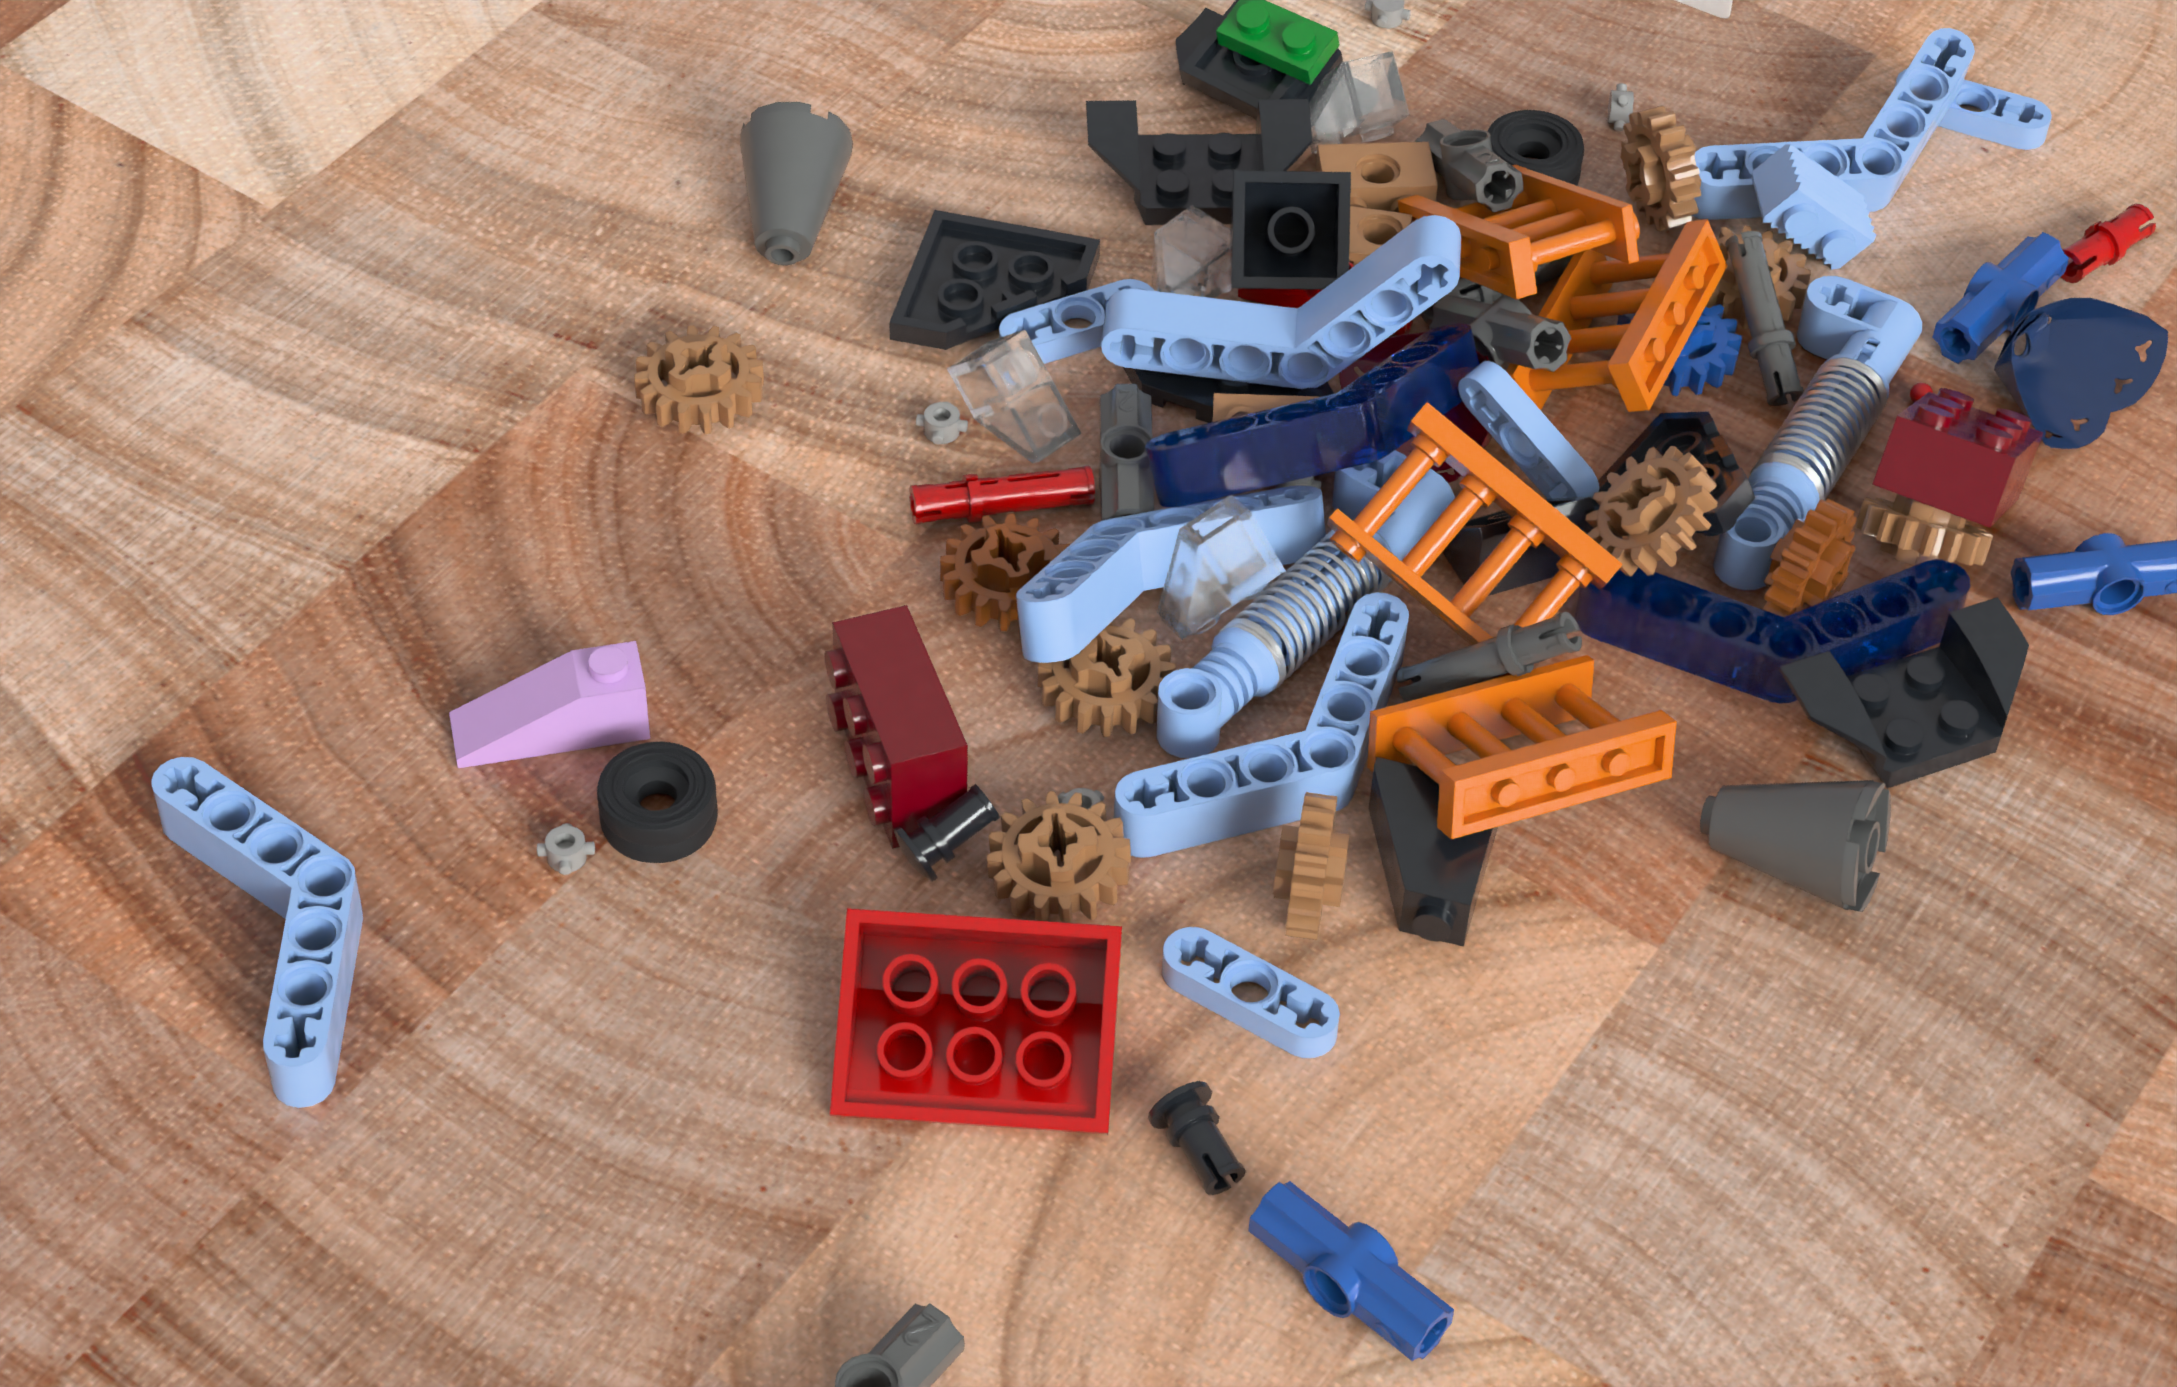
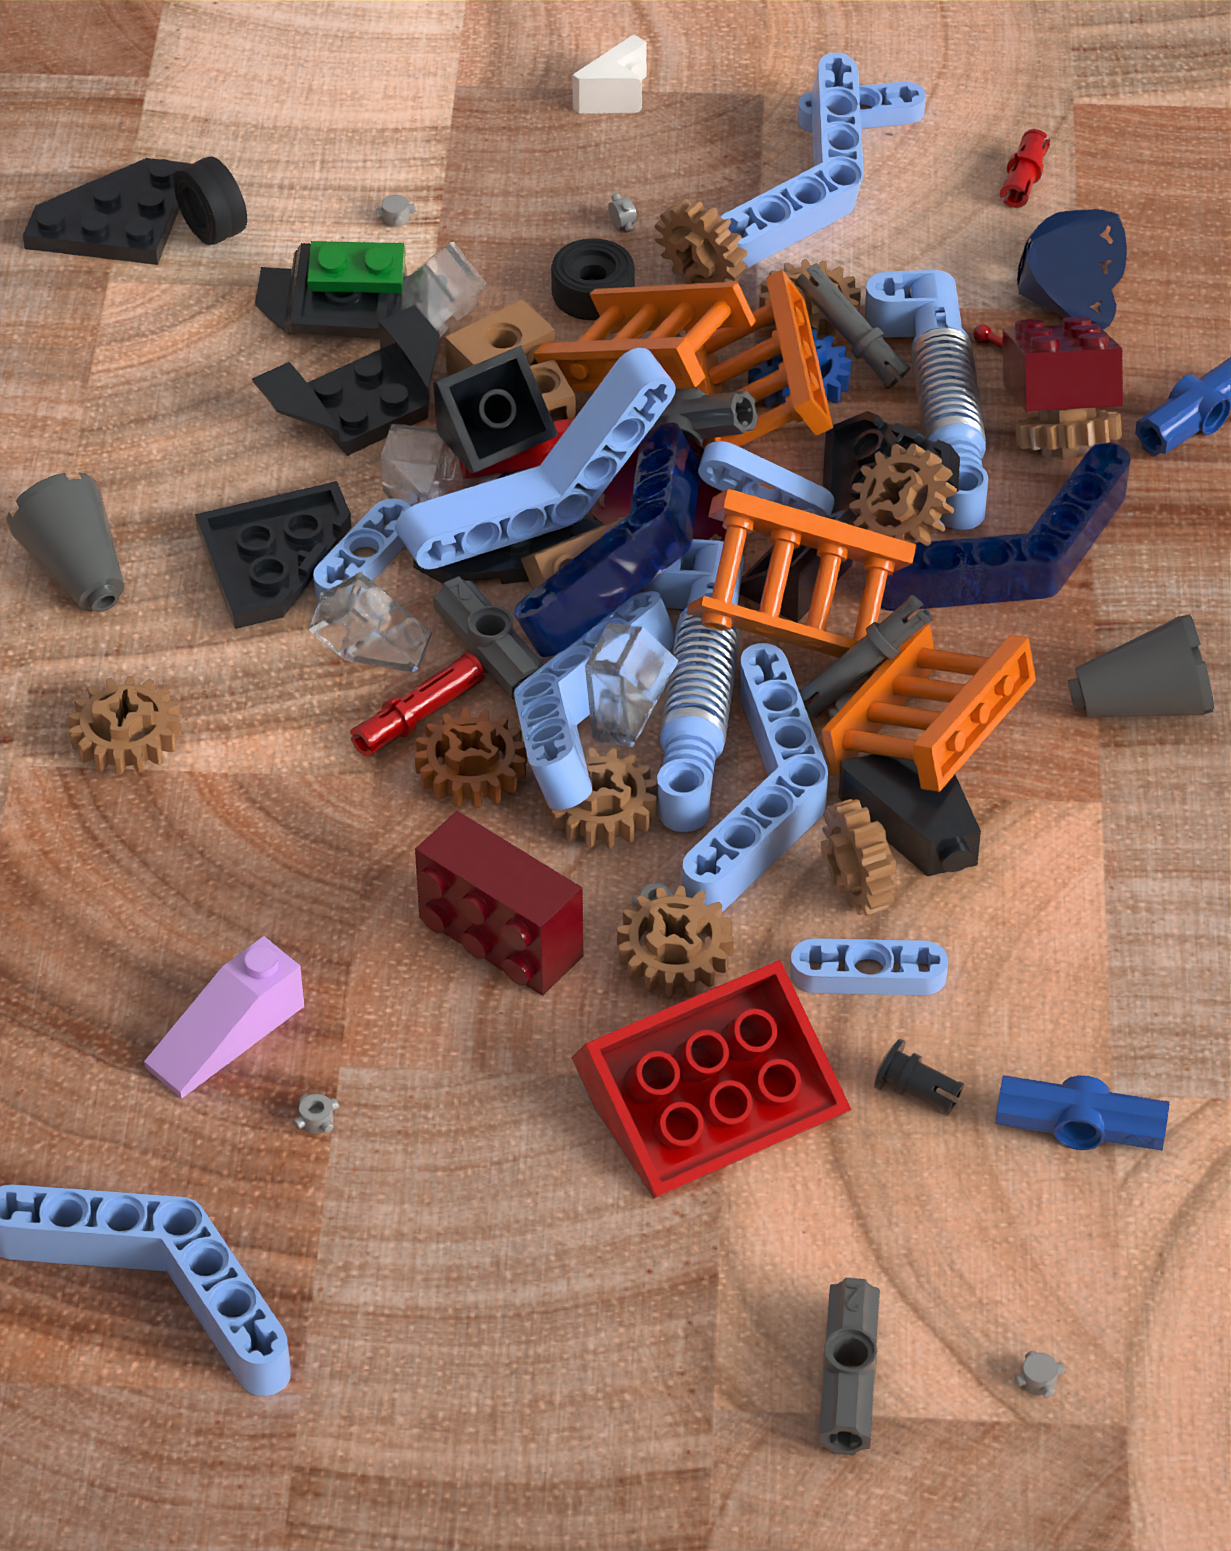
camera: 30 degrees left, 0 degrees up
black tyre [597,741,718,863] -> none
black pin [893,784,1000,882] -> none
light grey piece [916,402,968,445] -> none
dark grey piece [1415,119,1523,213] -> none
light blue brick [1751,144,1876,270] -> none
dark orange gear [1762,498,1857,632] -> none
black piece [1779,597,2029,789] -> none
blue piece [1932,232,2069,364] -> none

